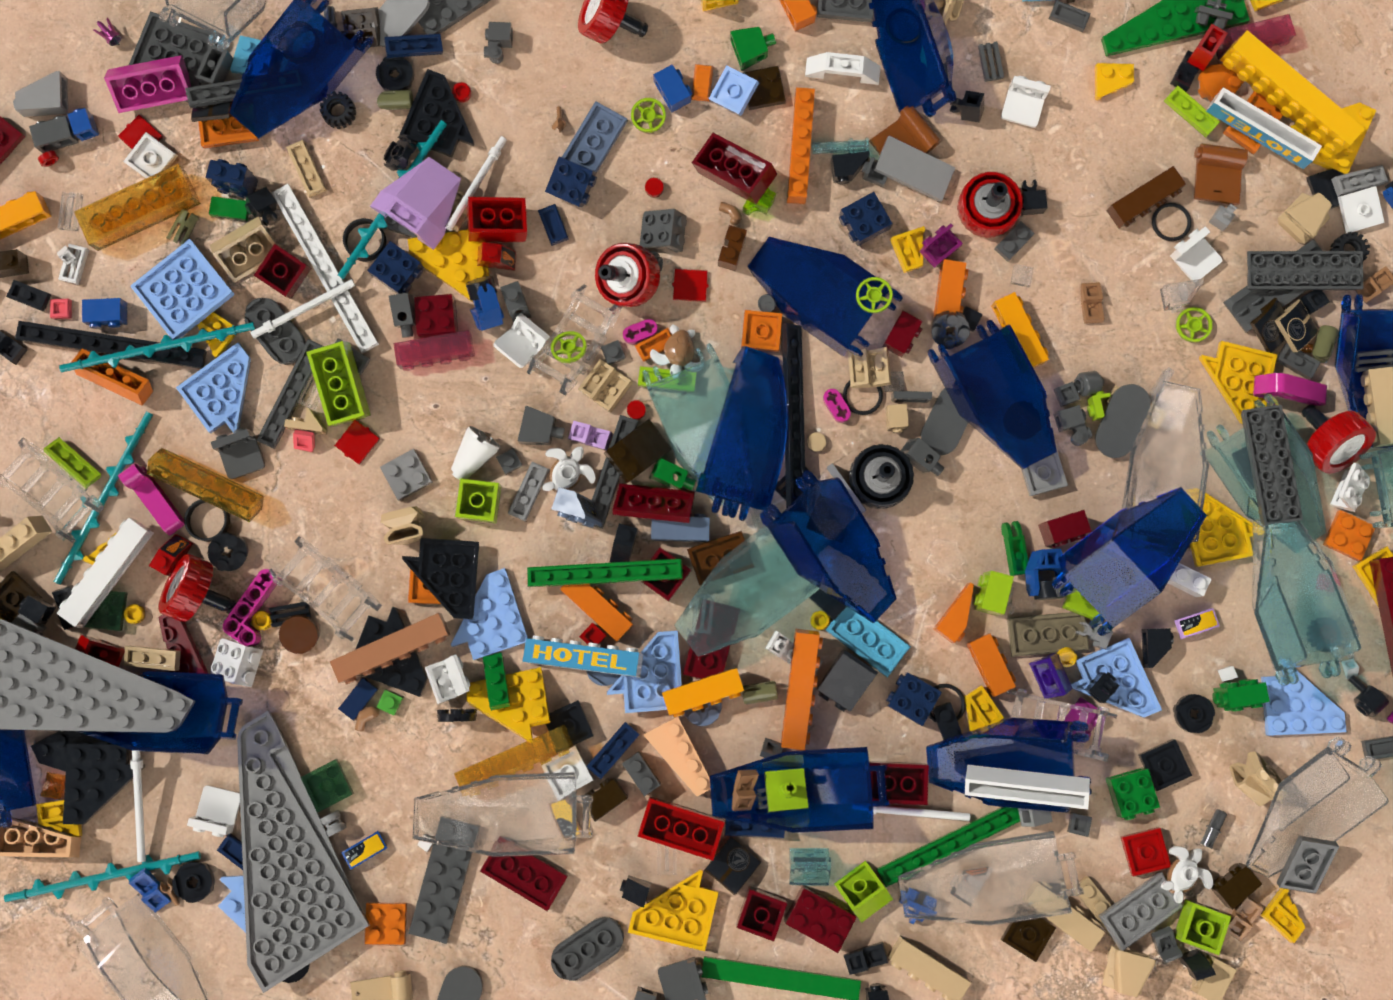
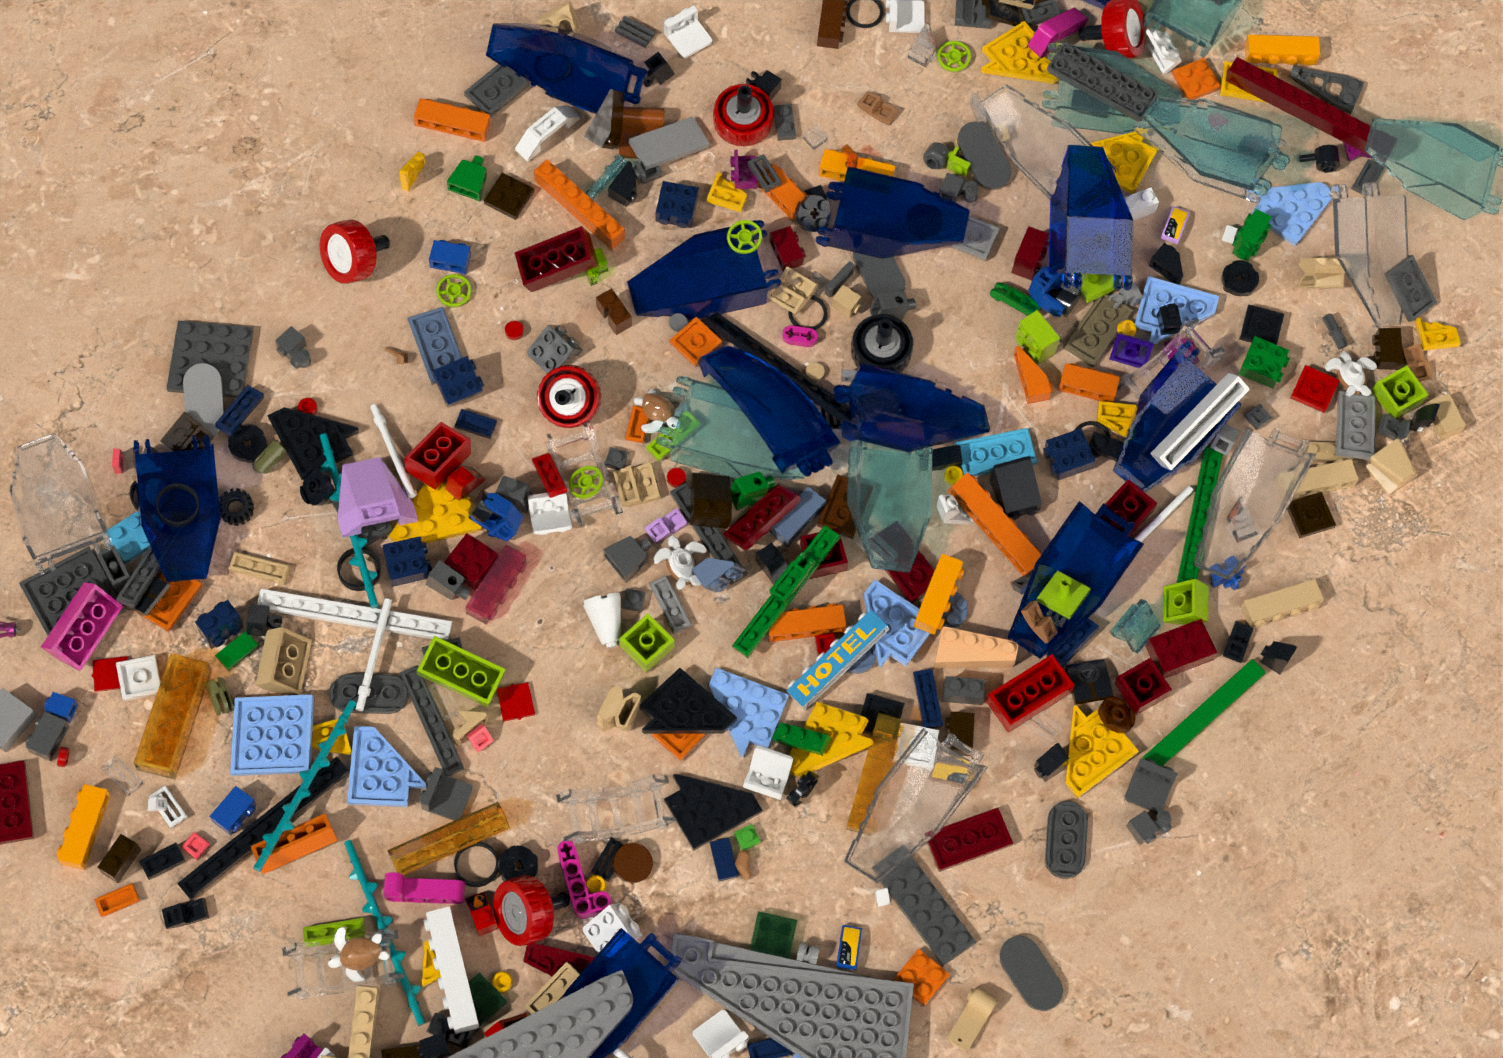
camera: 55 degrees left, 15 degrees down
dark red brick [254,244,312,299] -> none
nougat brick [330,613,451,685] -> none
light grey plate [380,449,433,501] -> none
dark pink beam [623,319,657,345] -> none
red piece [672,269,709,302] -> none
orange tile [691,64,714,102] -> none
light blue plate [709,65,759,116] -> none
medium nougat arm [719,202,742,226] -> none
olive arm [742,681,778,705] -> none
dark grey plate [1054,382,1080,407] -> none
white piece [1341,659,1359,679] -> none
none -> black tyre [156,484,199,528]
none -> medium nougat animal [328,927,389,983]
none -> red tile [532,453,568,498]
none -> dark brown slope [584,89,625,150]
none -> dark grey tile [748,154,782,193]
none -> green hinge [769,551,816,604]
none -> clear orange arm [841,144,859,170]
none -> reddish brown tile [1098,697,1136,733]

